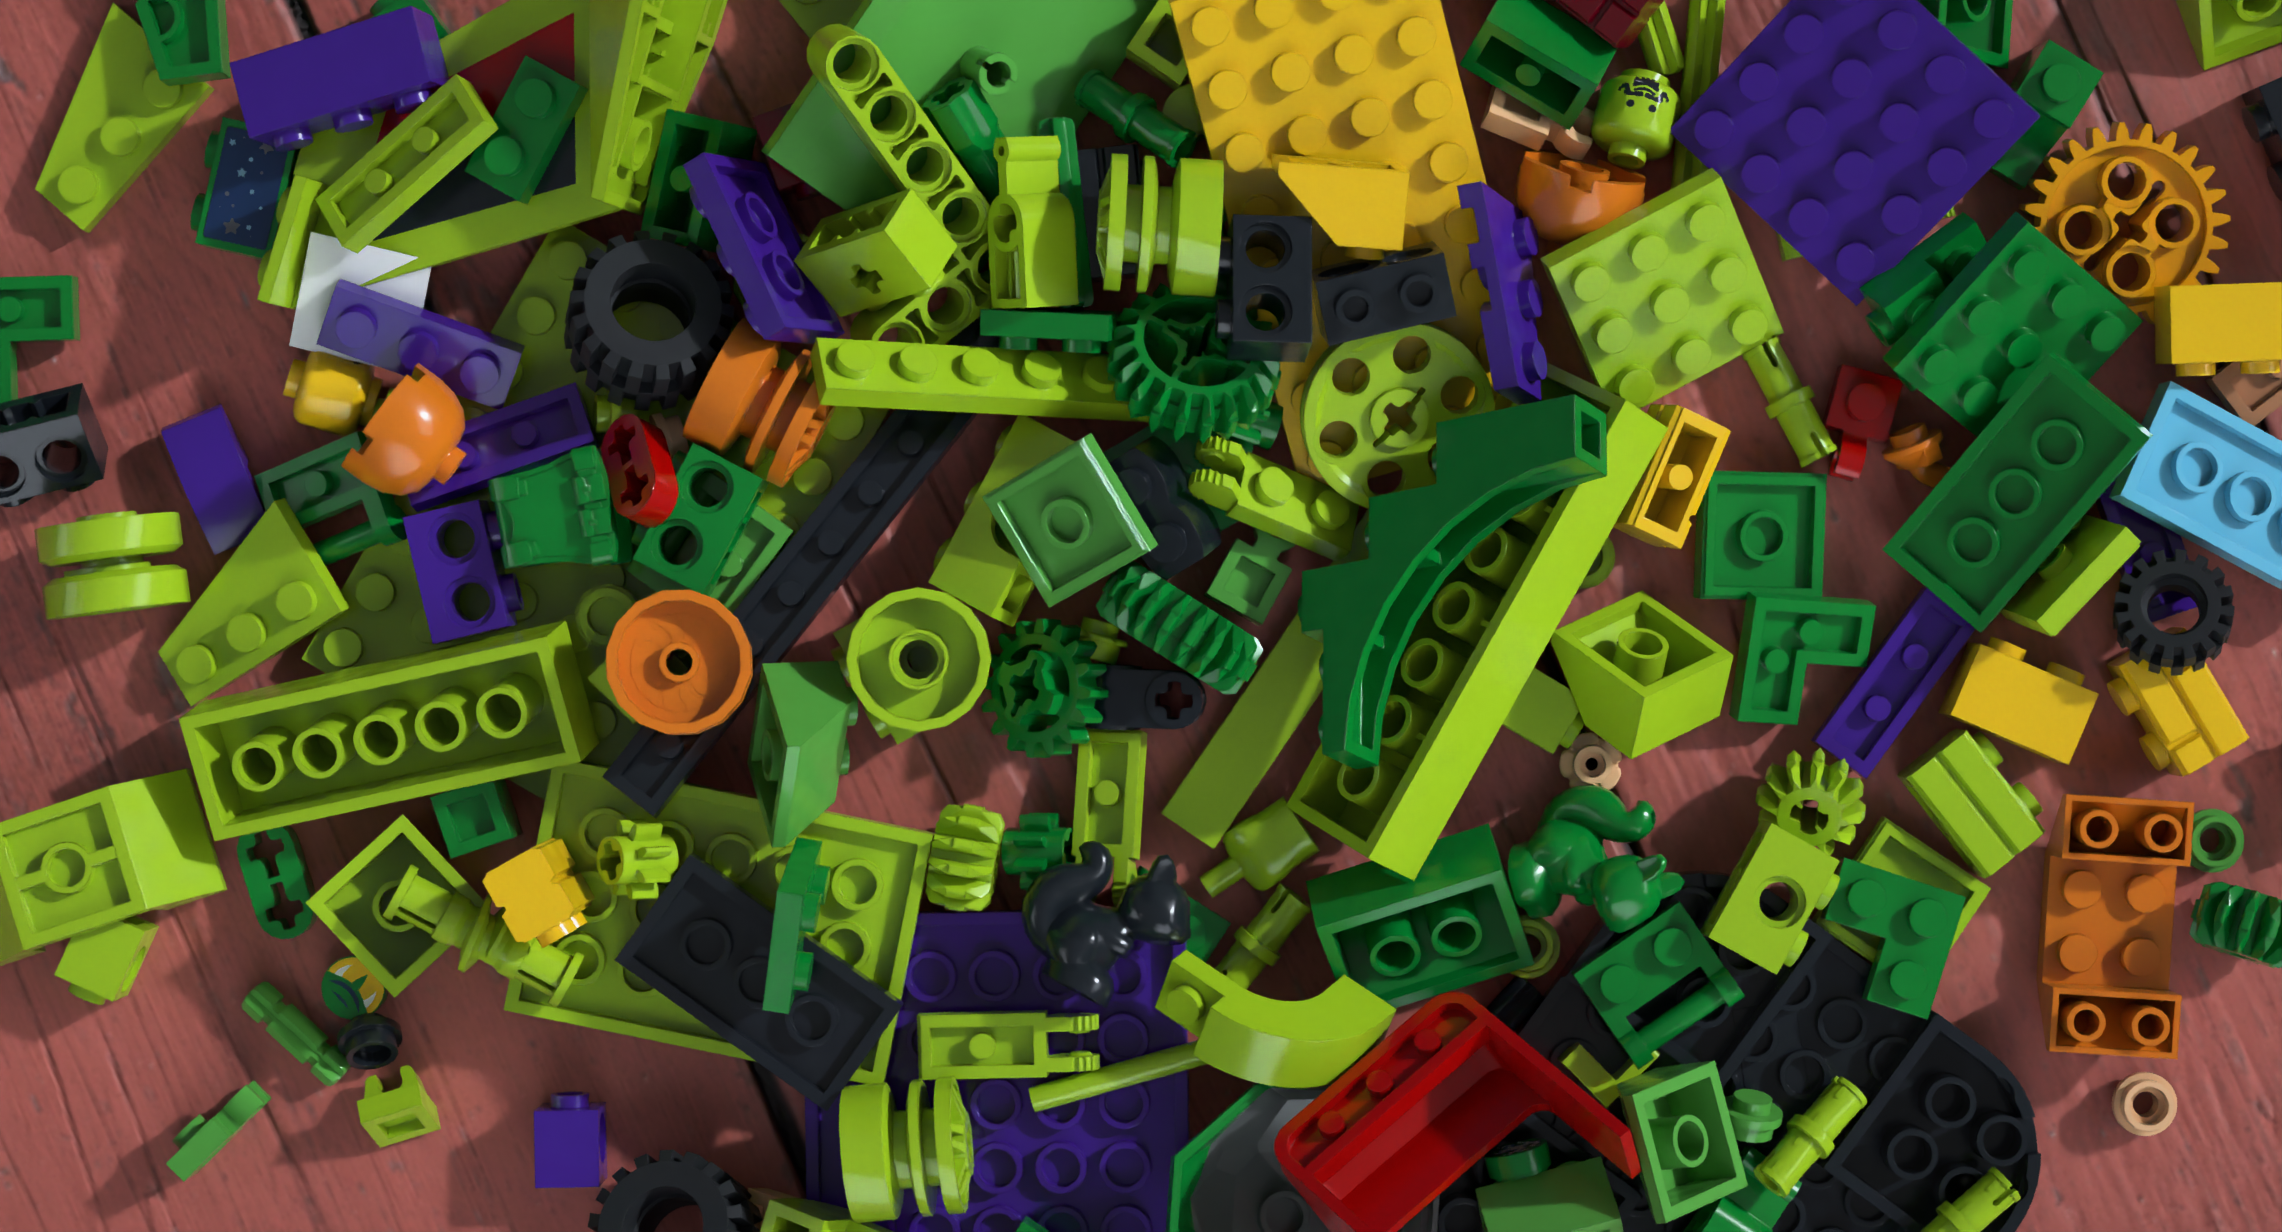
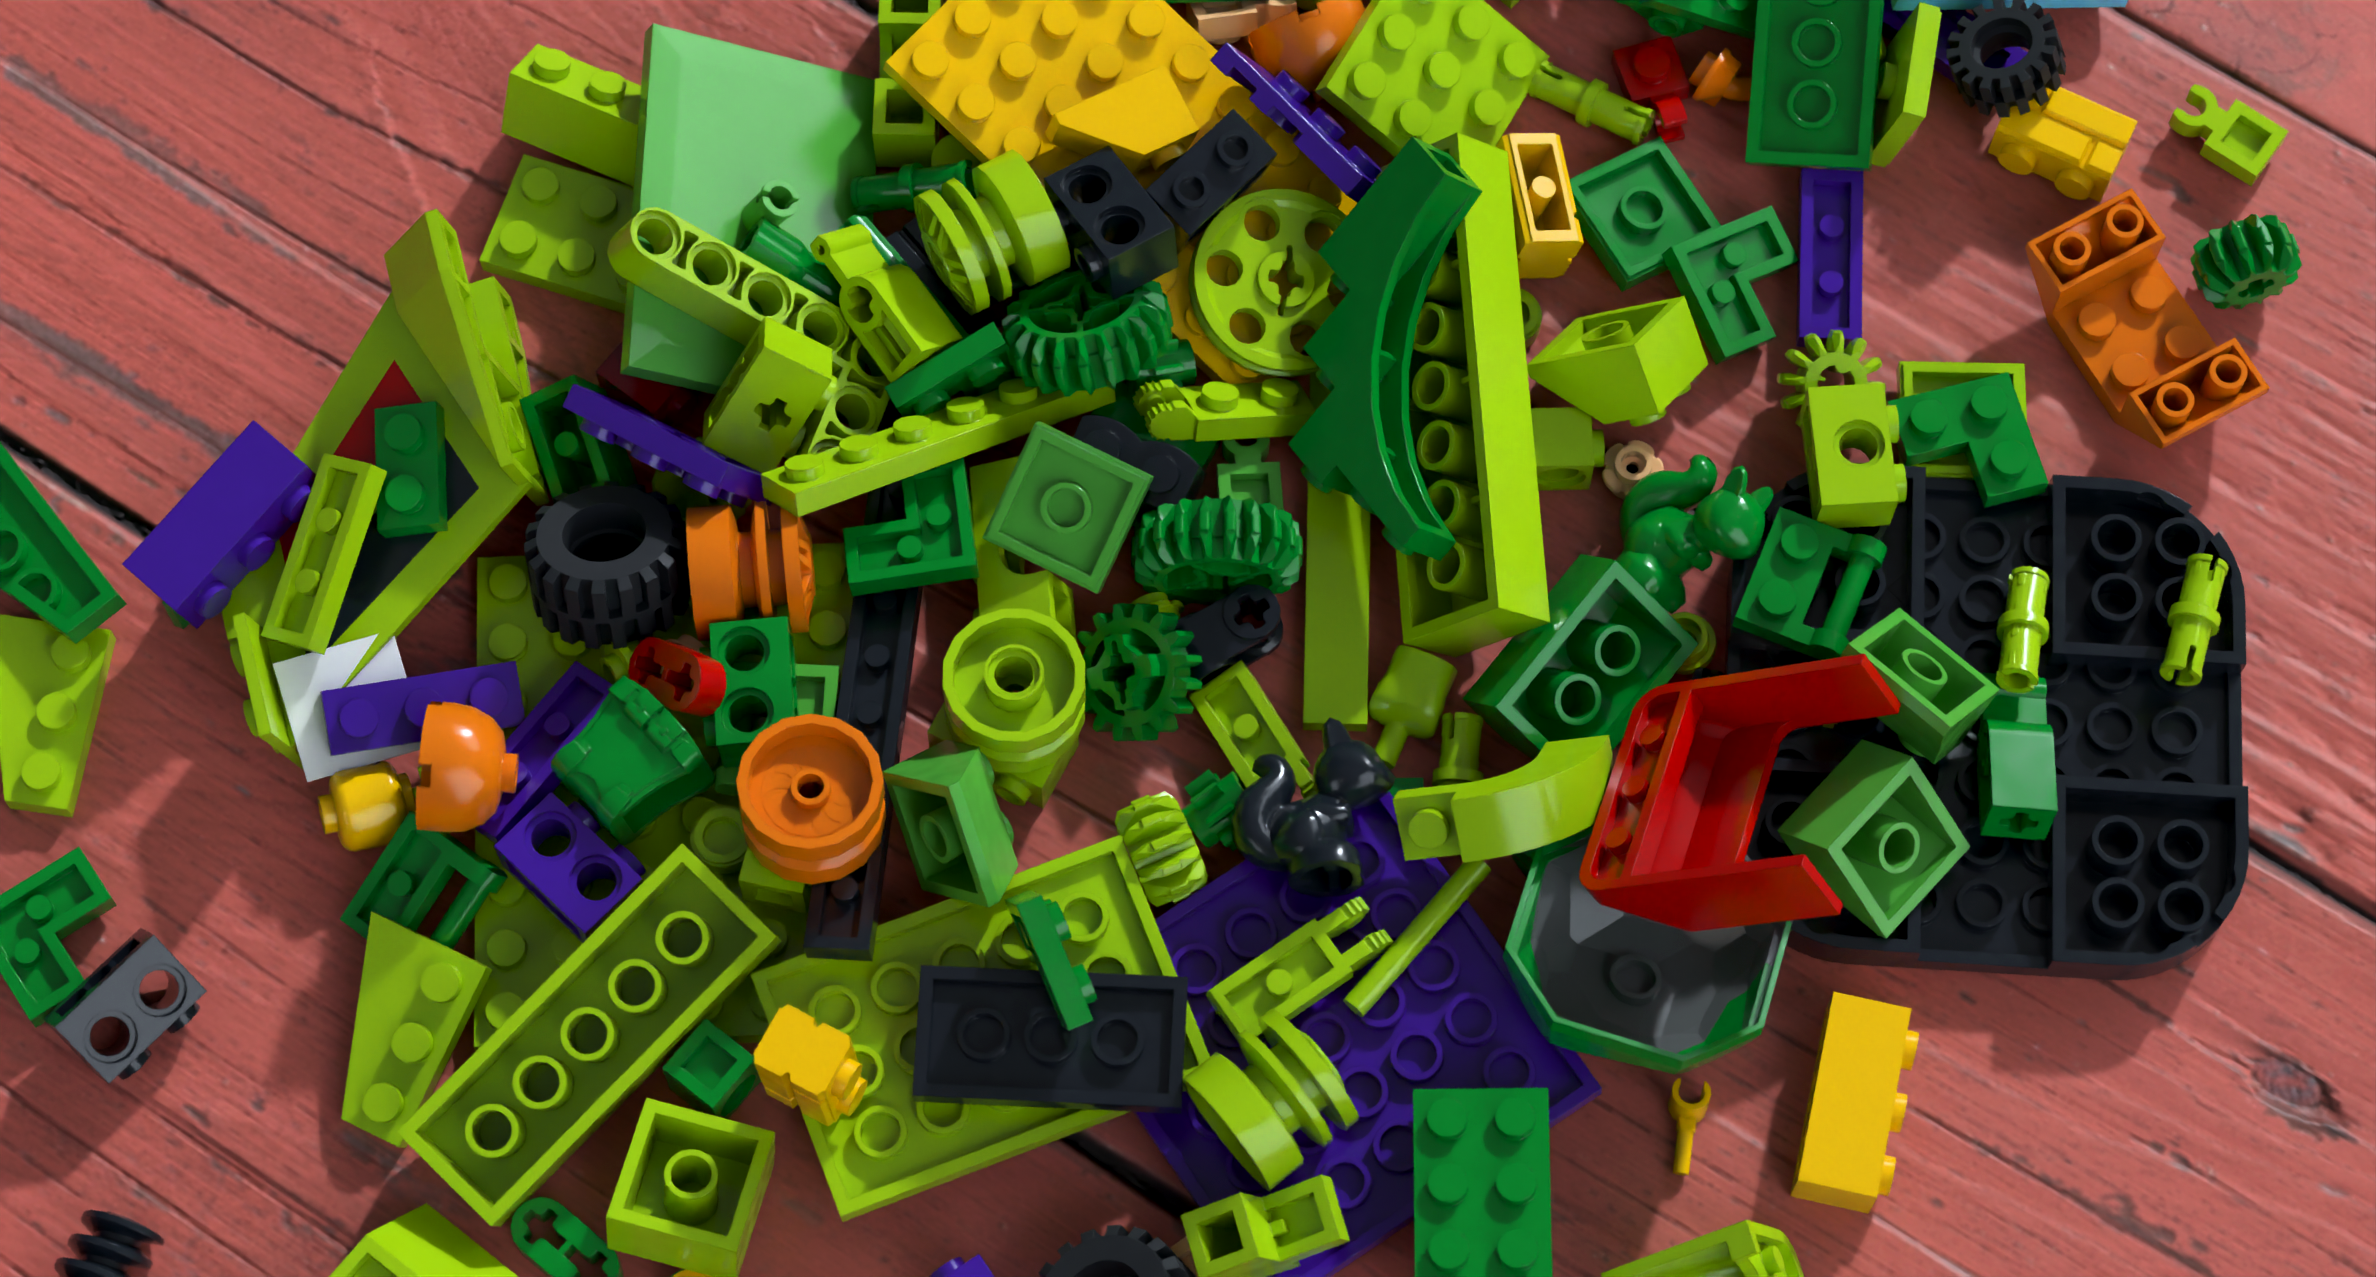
camera: 30 degrees left, 20 degrees down
lime wheel [34,511,191,620] -> none
dark purple slope [161,404,266,555] -> none
dark blue brick [190,117,301,260] -> none
lime piece [383,864,585,1007] -> none
lime gear [597,819,679,900] -> none
green tile [1484,1138,1552,1182] -> none
bright green plate [1725,1089,1783,1143] -> none
lime brick [1897,728,2046,879] -> none
yellow brick [1938,637,2099,765] -> none
light nougat plate [2112,1072,2177,1136] -> none
bright green plate [2191,809,2244,873] -> none
none -> green plate [843,457,979,596]

